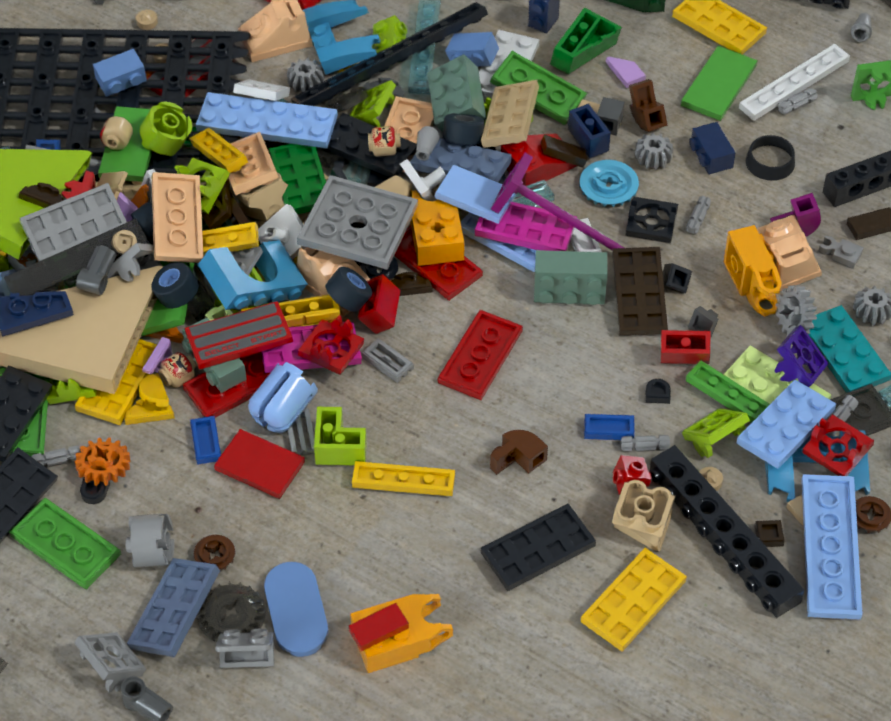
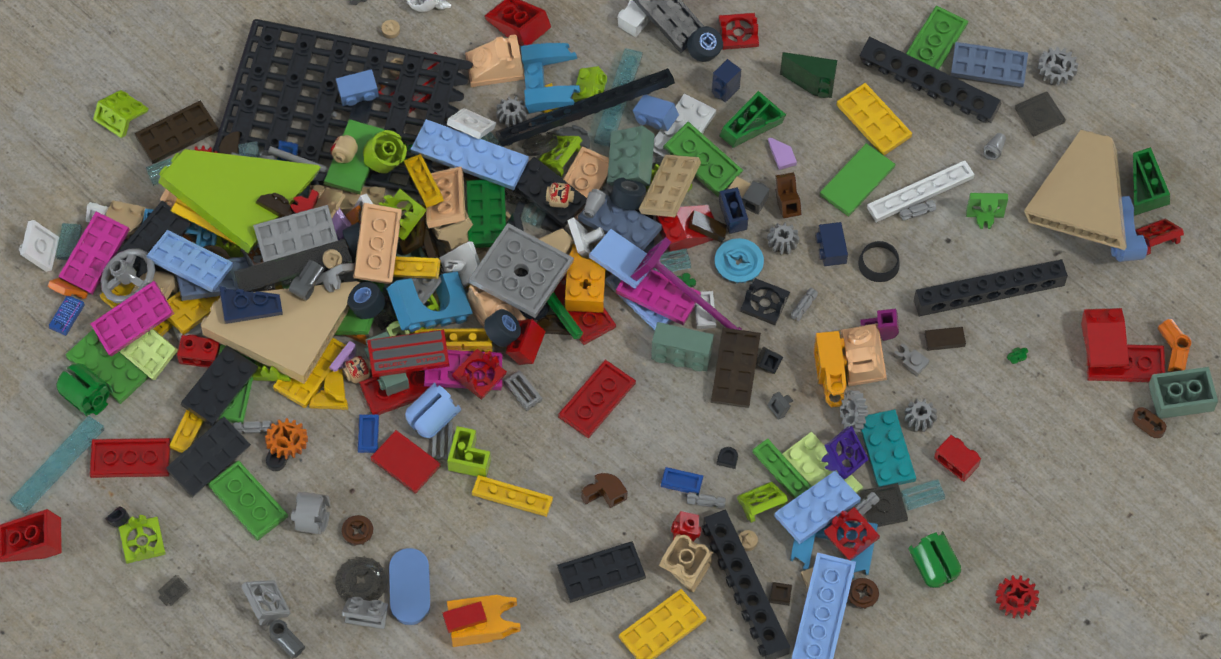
camera: 10 degrees right, 10 degrees up
sand blue plate [127,558,220,657] -> none
red brick [661,330,711,364] -> none
none -> green axle [547,292,583,339]

